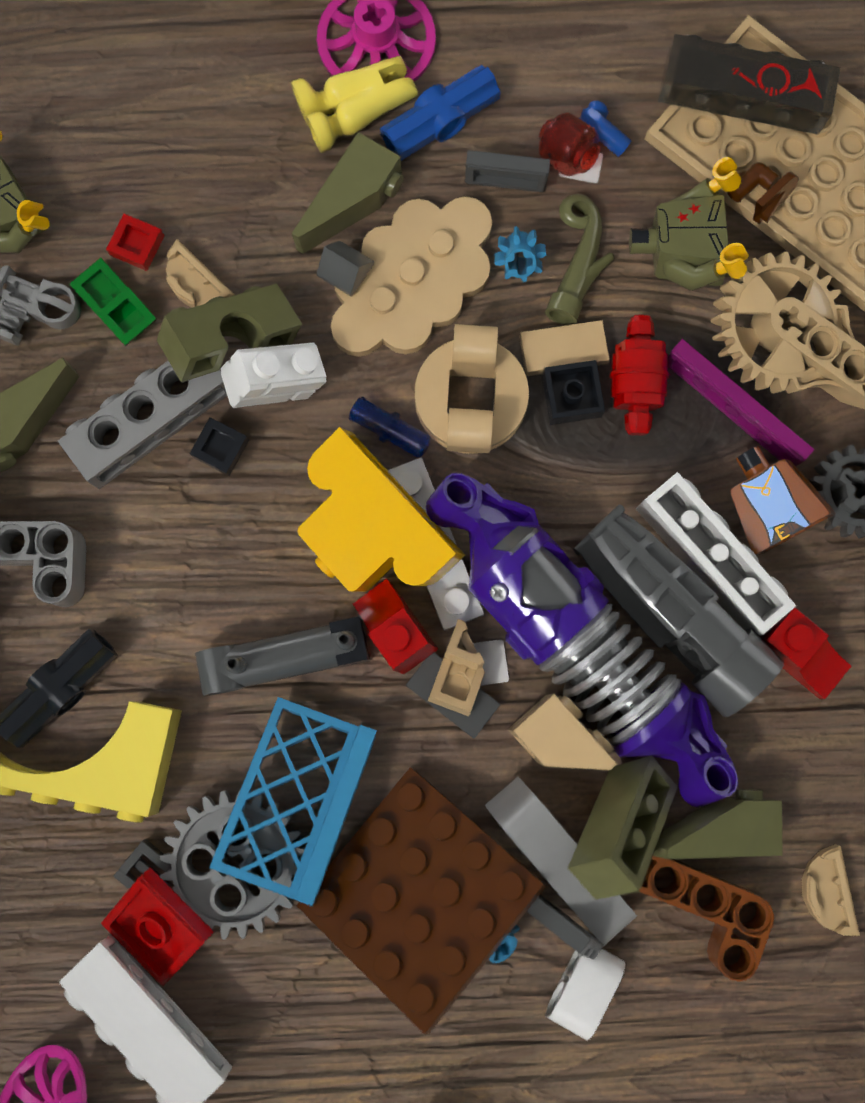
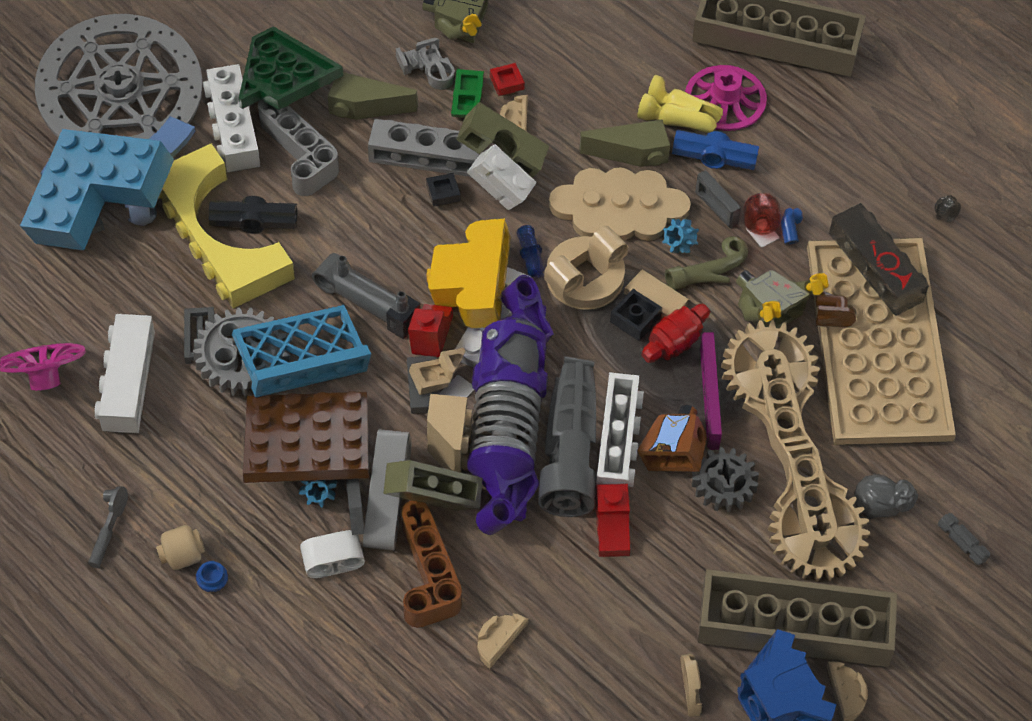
camera: 45 degrees right, 25 degrees down
red tile [101,867,214,986] -> none
dark grey slope [316,240,375,297] -> none
olive slope [653,789,783,859] -> none

